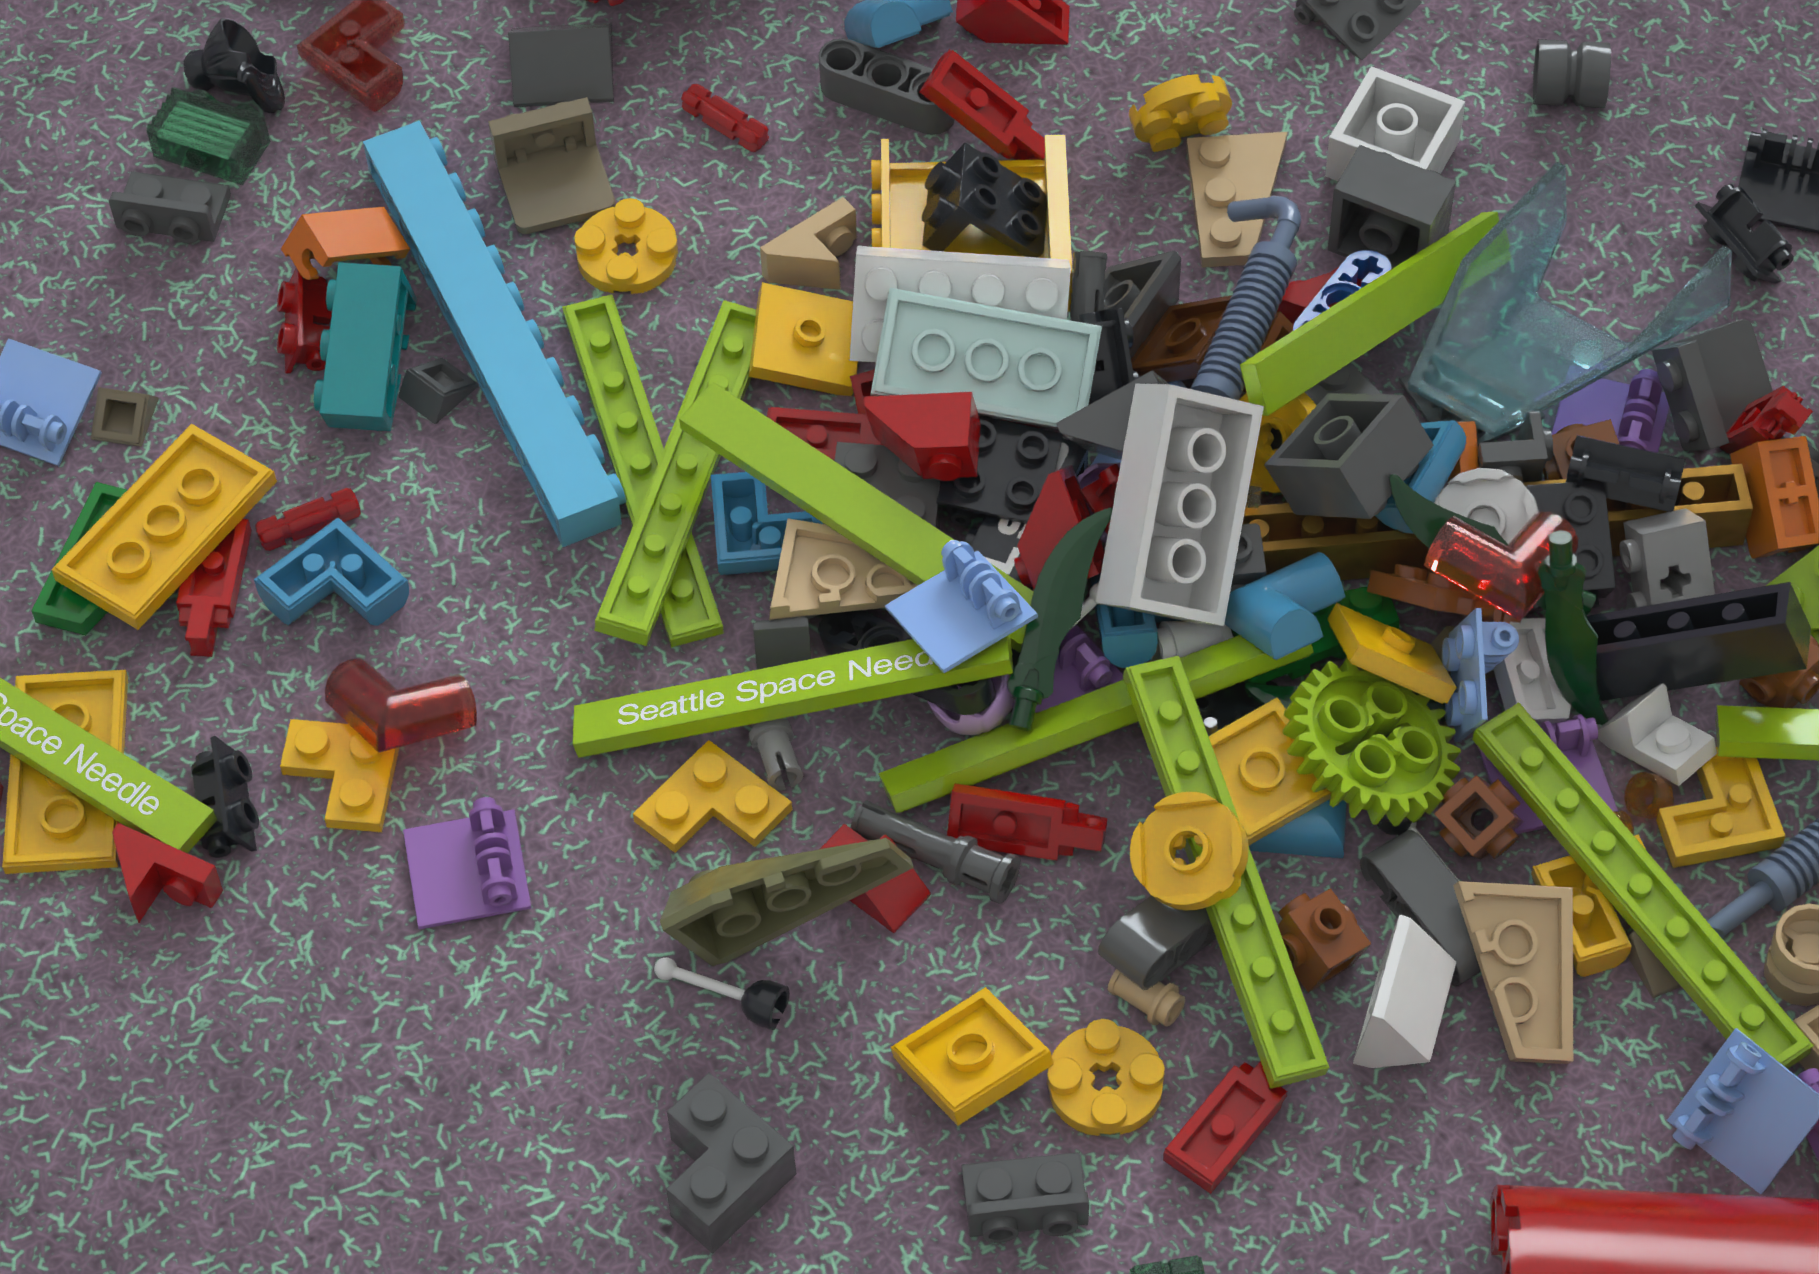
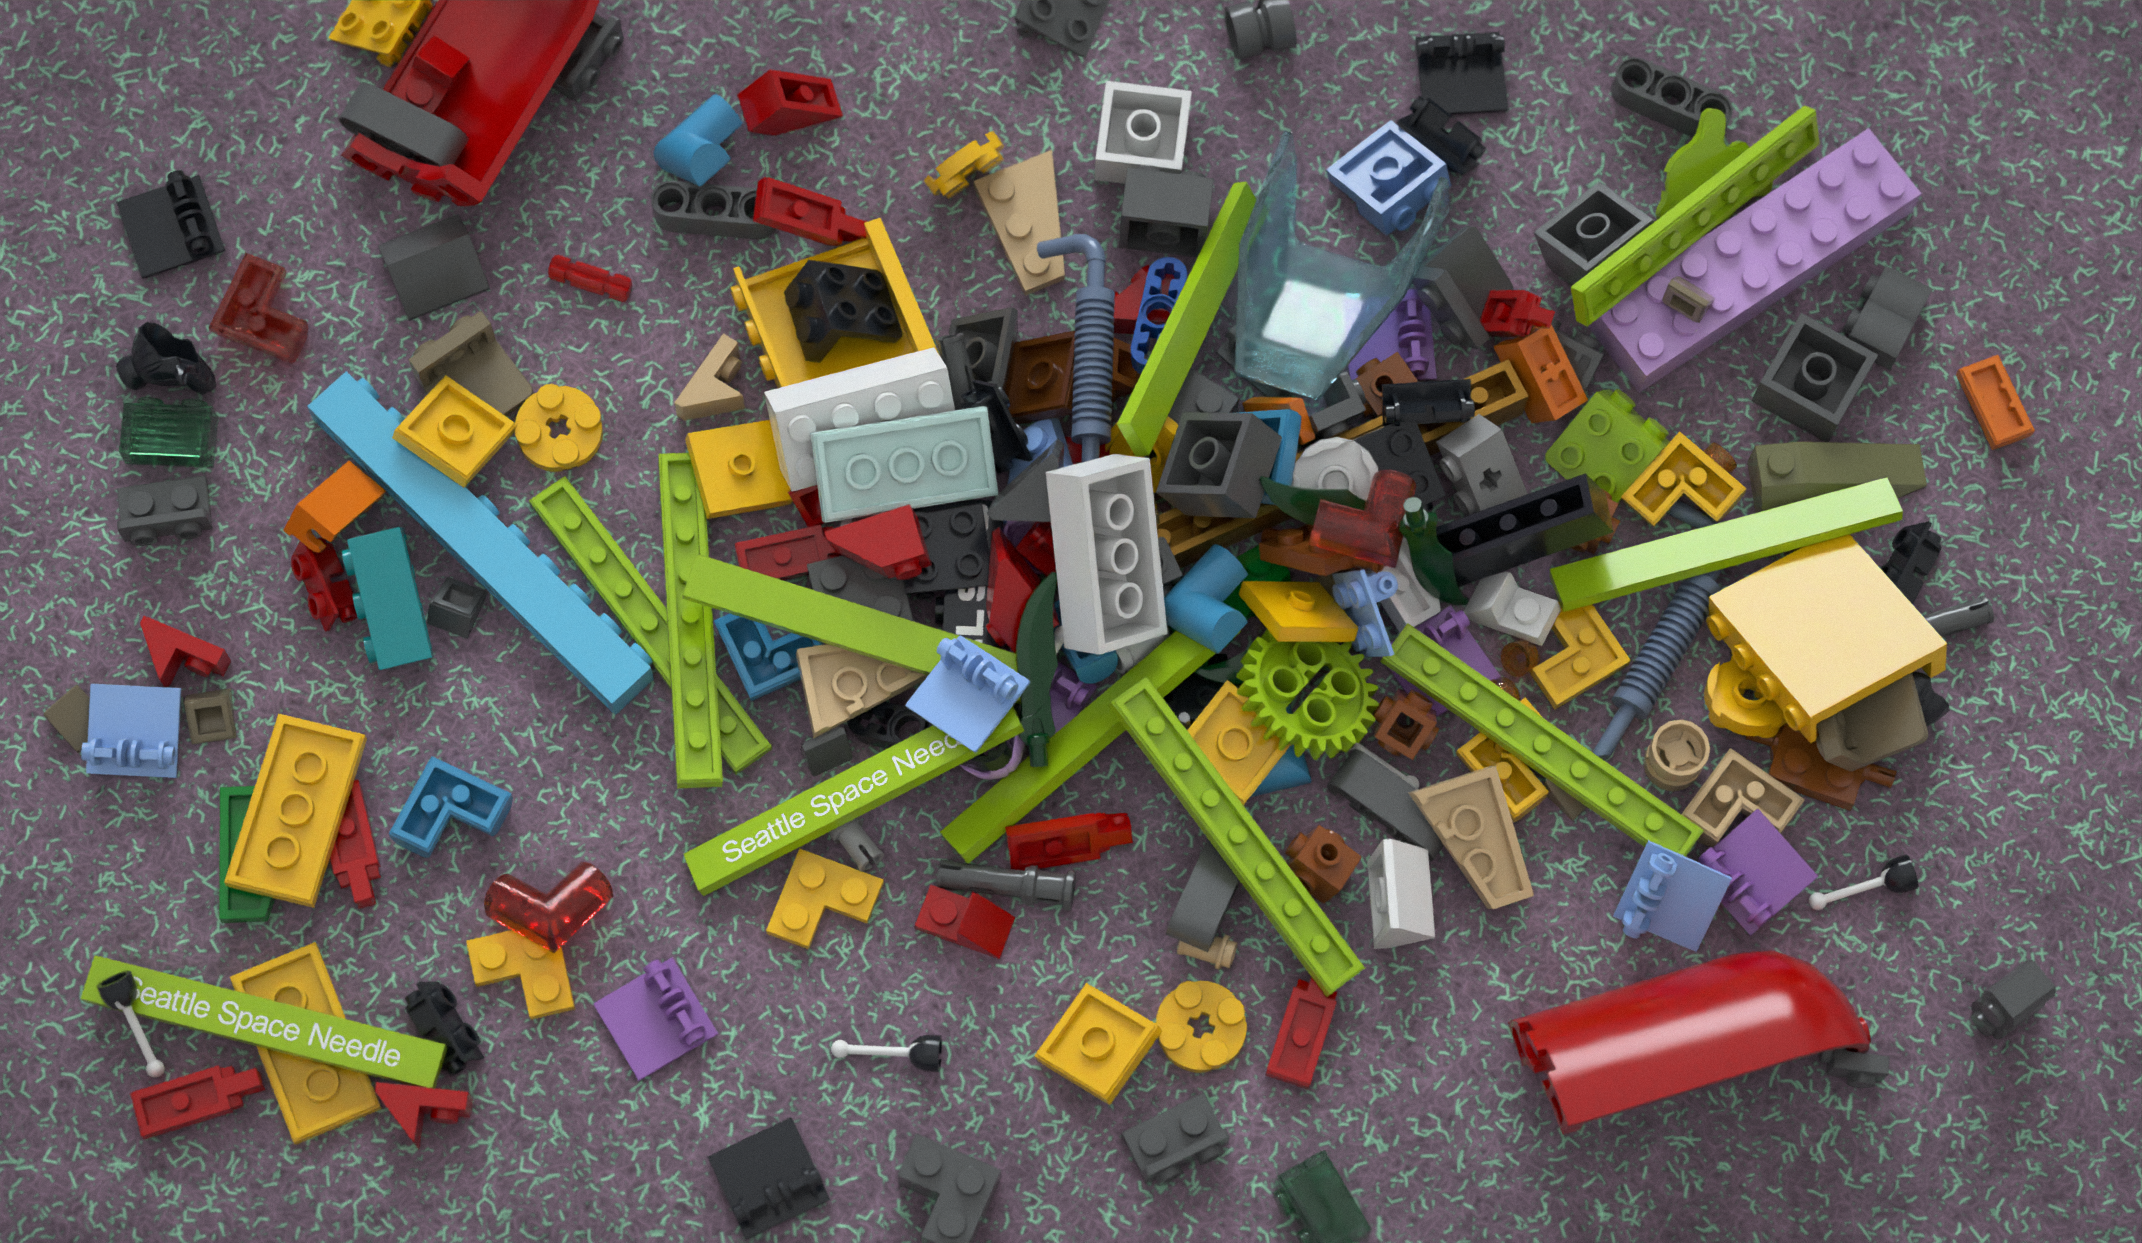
camera: 25 degrees left, 15 degrees up
red axle [255,488,361,551] -> none
olive wedge [660,838,914,966] -> none
yellow plate [1130,792,1249,910] -> none
none -> red slope [140,616,231,687]
none -> yellow plate [392,375,517,488]
none -> black hinge [708,1117,830,1240]
none -> medium blue plate [1326,120,1451,236]

